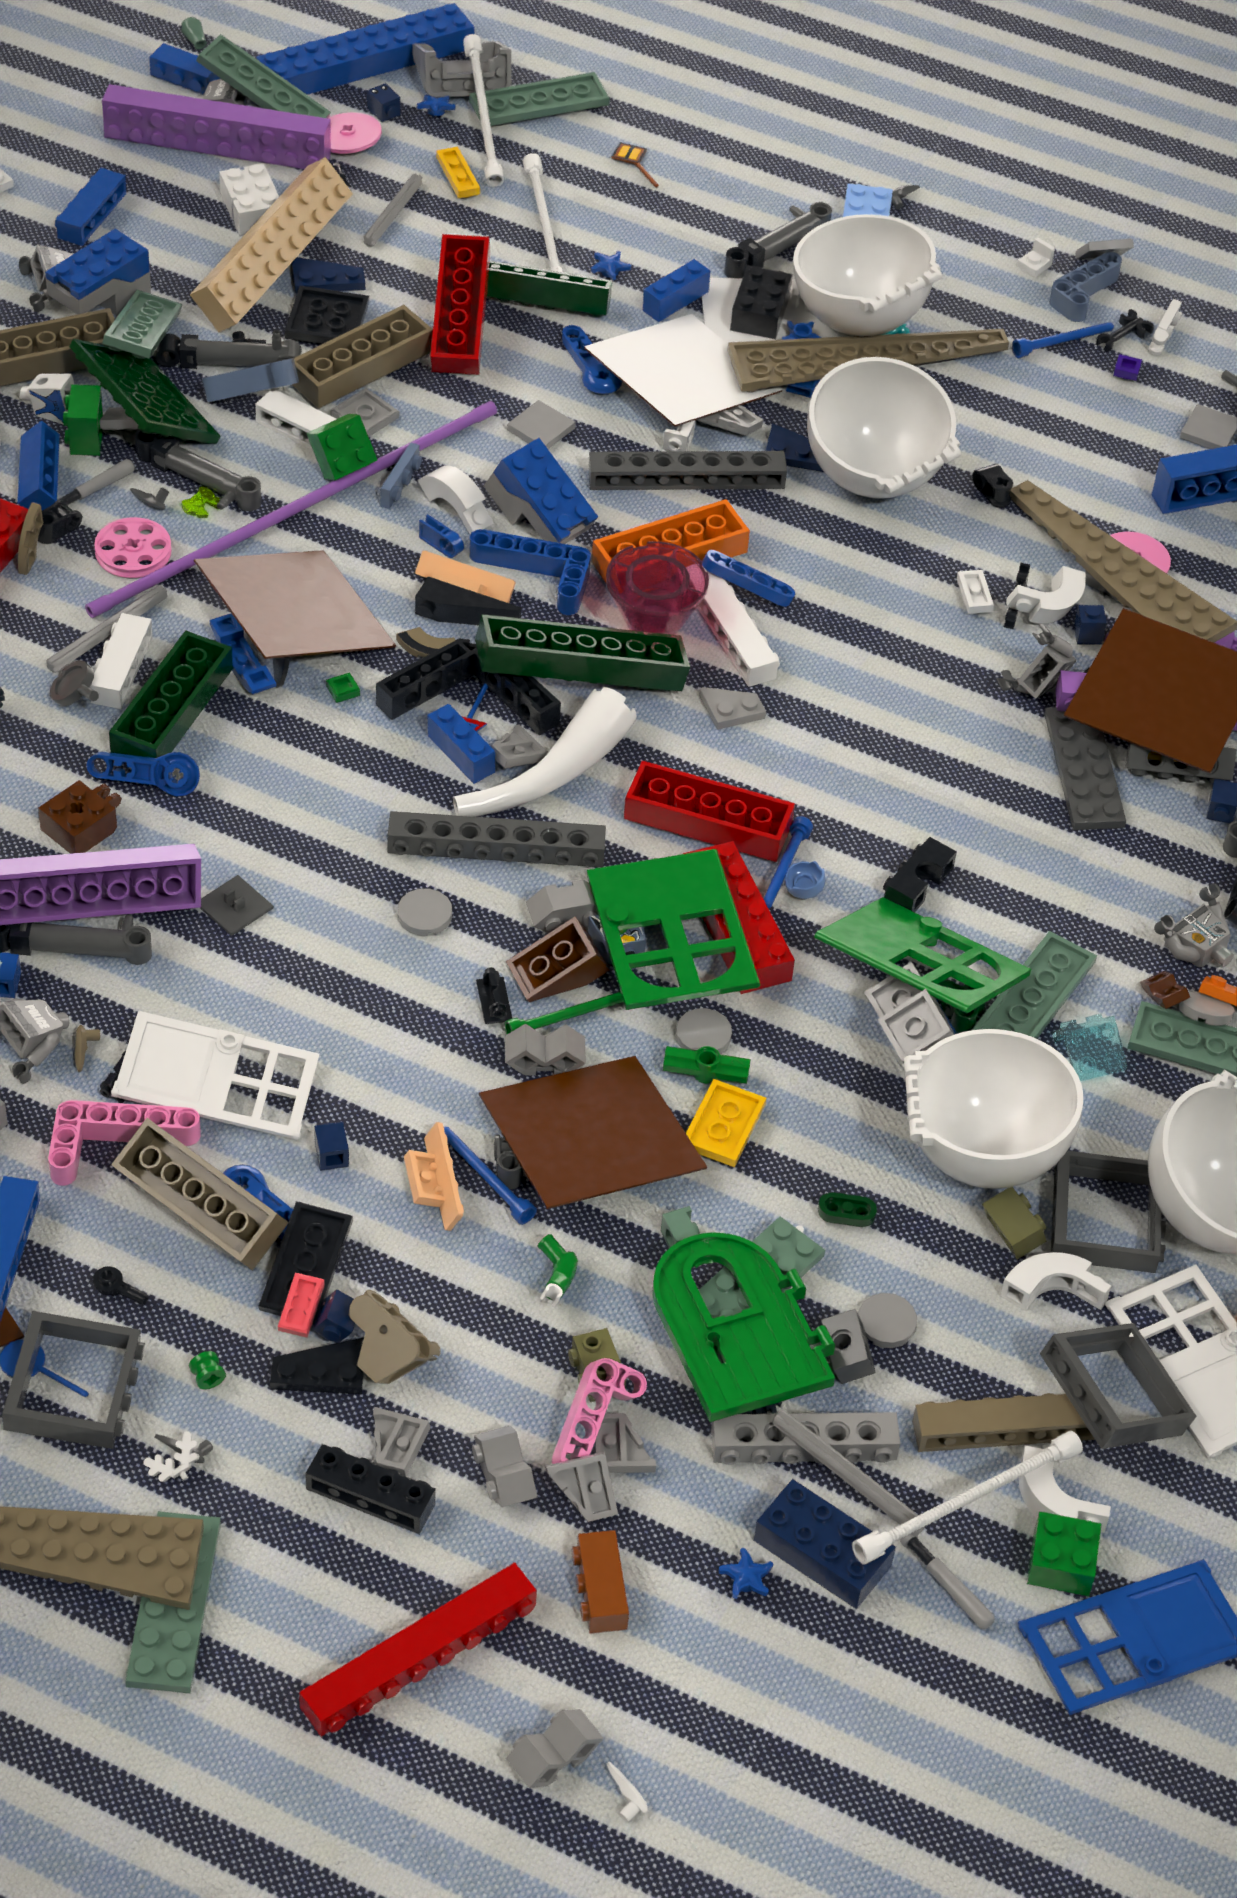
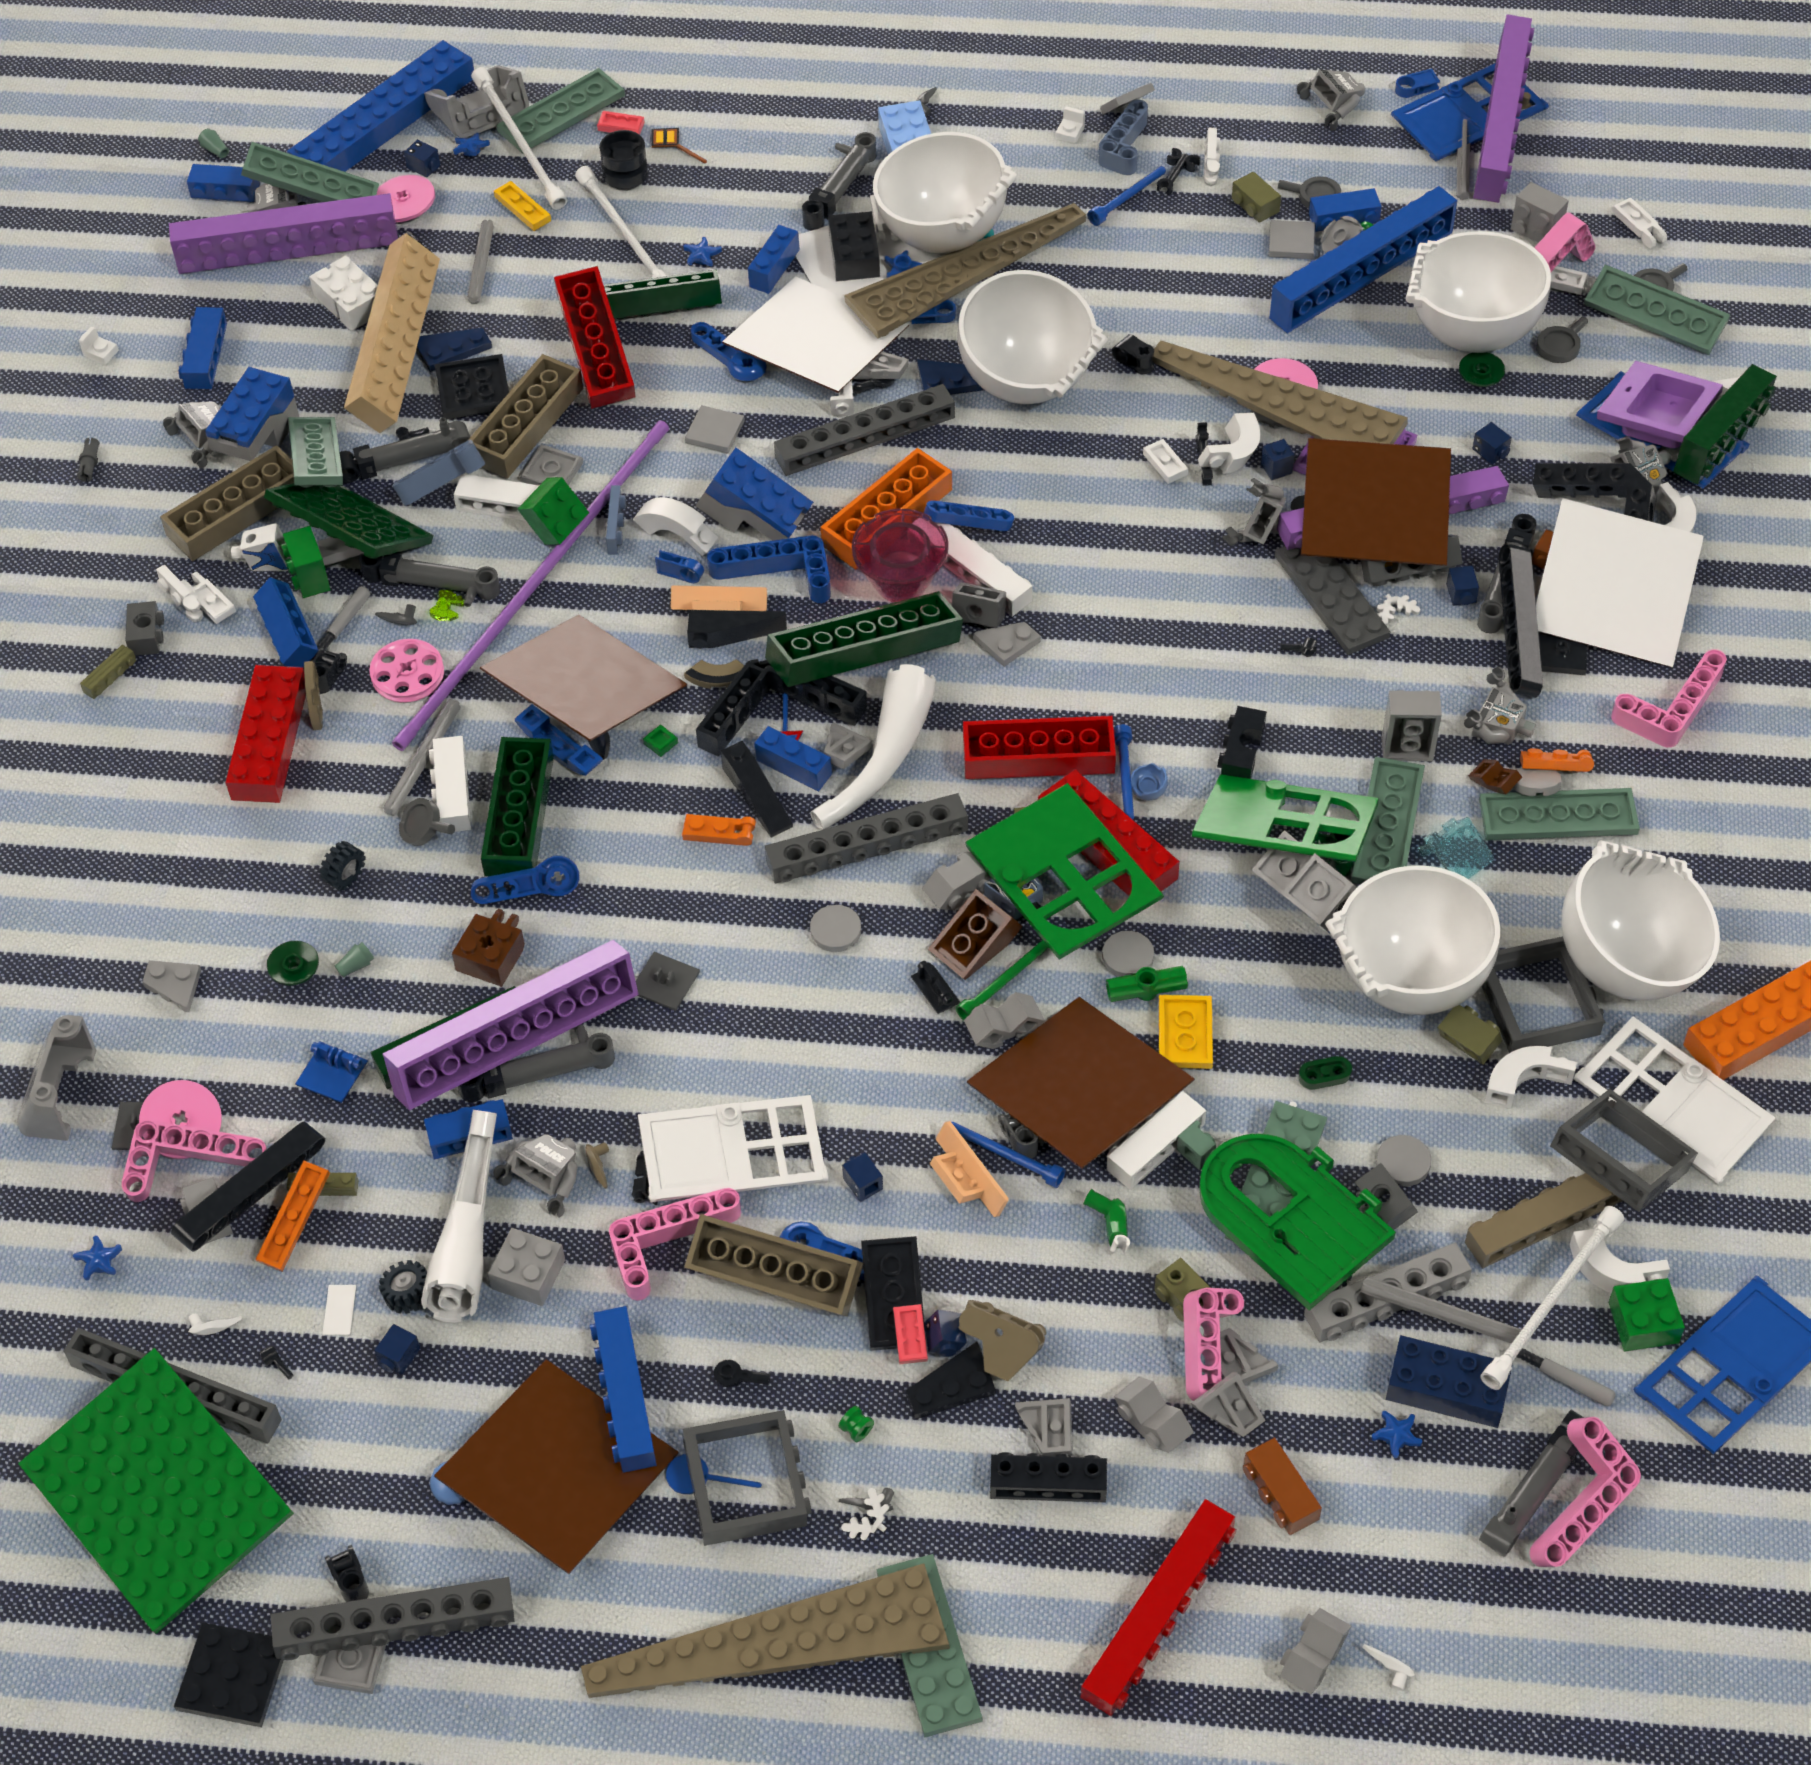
camera: 15 degrees left, 5 degrees up
dark purple plate [1113,354,1142,381] -> none
none -> coral plate [597,111,645,135]
none -> black wheel [599,130,648,189]
none -> orange plate [682,814,756,846]
none -> black slope [721,741,793,838]
none -> black piece [852,378,895,394]
none -> dark grey brick [952,582,1006,628]
none -> white brick [1107,1091,1206,1190]
none -> olive brick [1232,171,1281,223]
none -> black hand [1281,638,1317,657]
none -> white animal [1376,594,1420,626]
none -> light grey brick [1381,690,1442,761]
none -> dark grey piece [1479,1409,1587,1557]
none -> bright pink beam [1529,1417,1641,1567]

